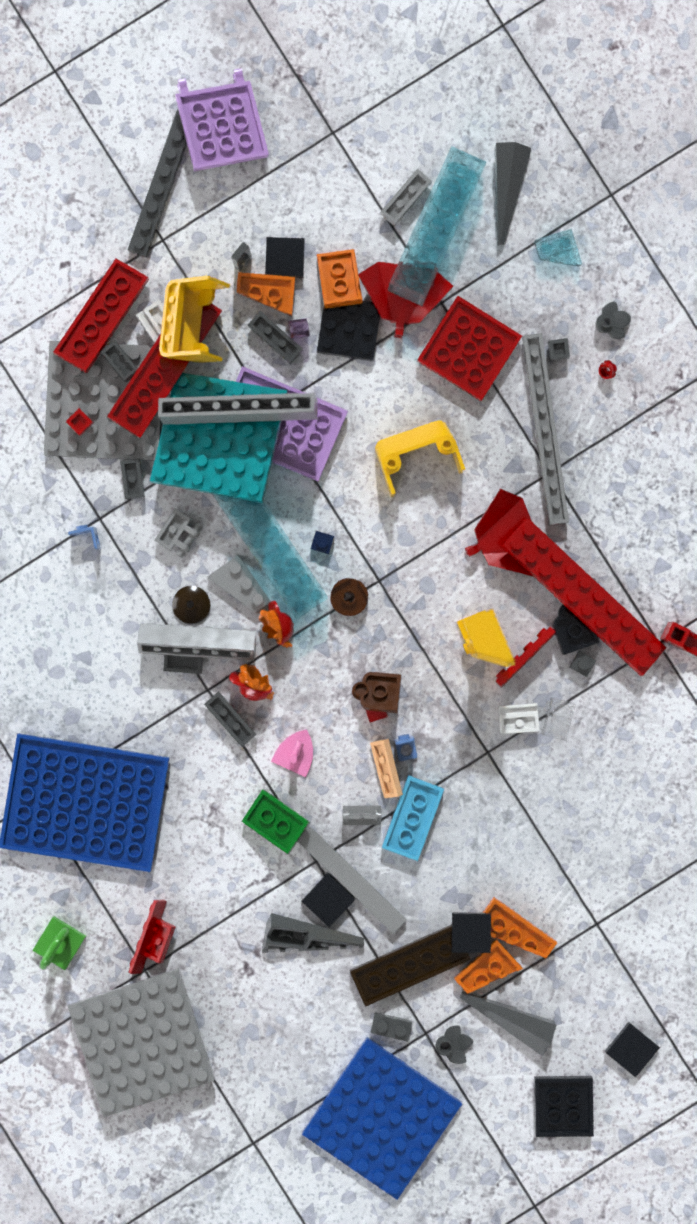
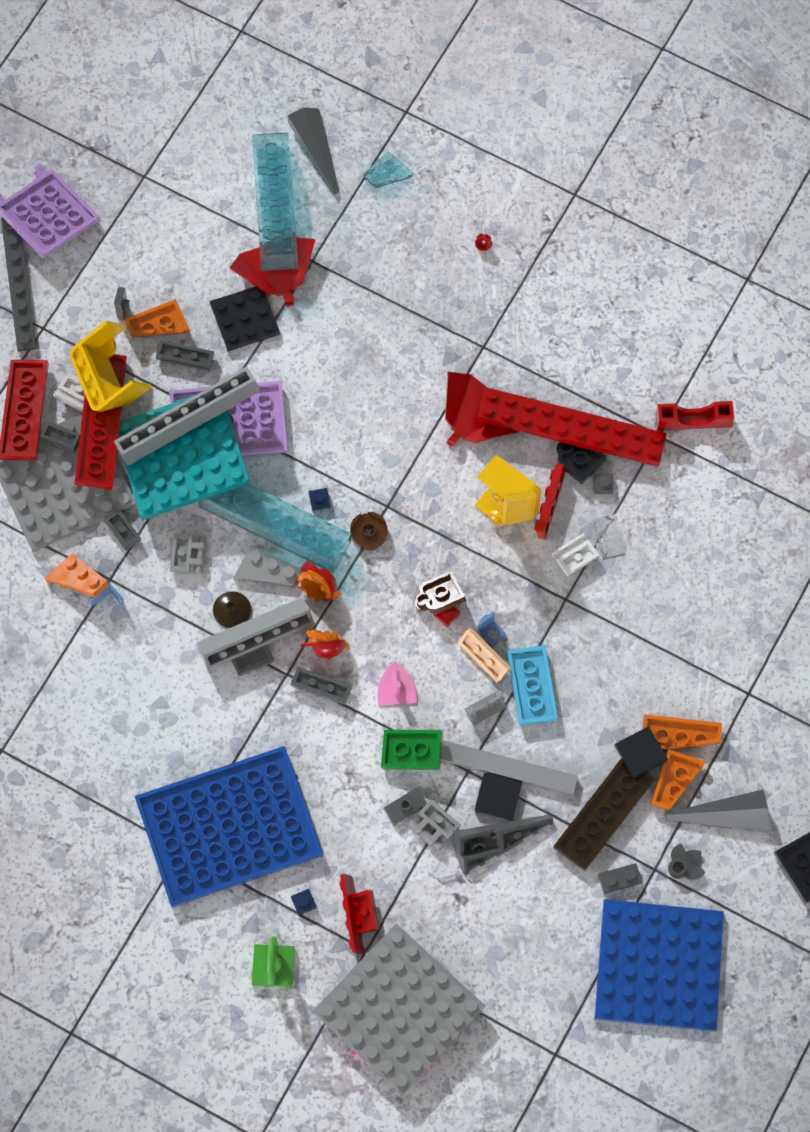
camera: 25 degrees left, 20 degrees down
red plate [65,408,94,436] -> none
black tile [265,237,305,278] -> none
clear purple plate [288,318,310,339] -> none
orange tile [317,249,363,309] -> none
yellow windscreen [375,420,465,497] -> none
light grey plate [380,169,432,227] -> none
red plate [417,296,522,401] -> none
light grey plate [522,333,569,525] -> none
dark grey plate [548,338,570,361] -> none
dark grey plate [595,302,631,339] -> none
none -> orange wing [44,553,109,598]
none -> dark blue plate [291,889,317,916]
none -> dark grey plate [383,788,427,825]
none -> light grey plate [409,799,461,851]

